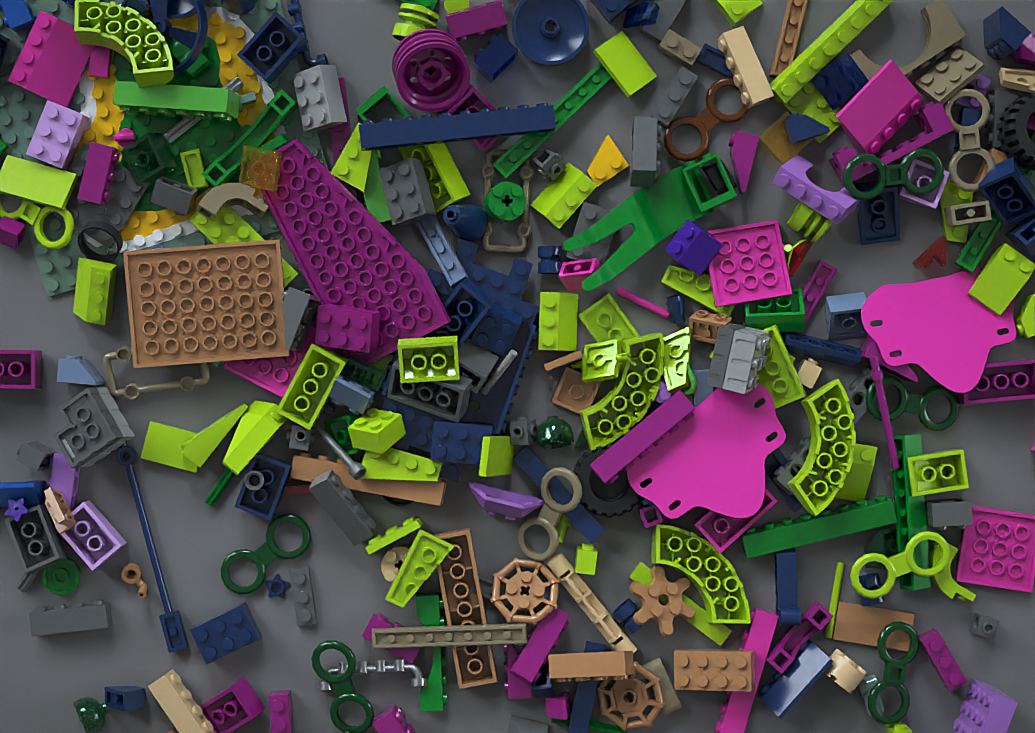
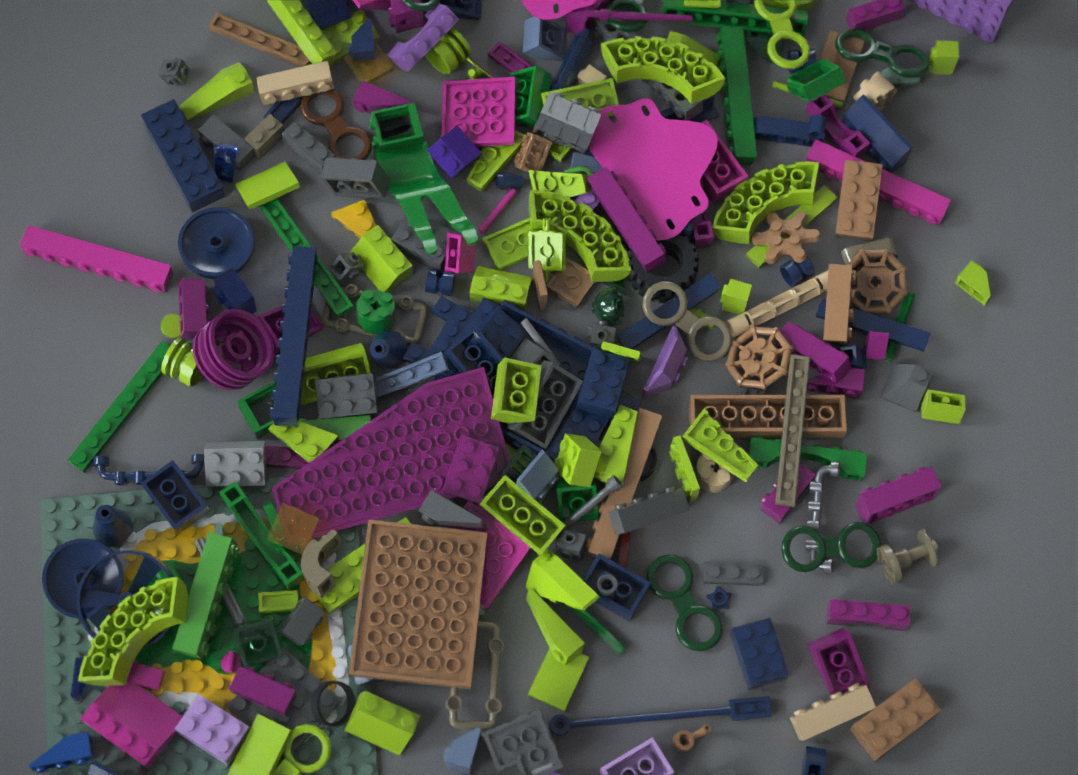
camera: 85 degrees left, 20 degrees down
none -> green window [786,58,846,102]

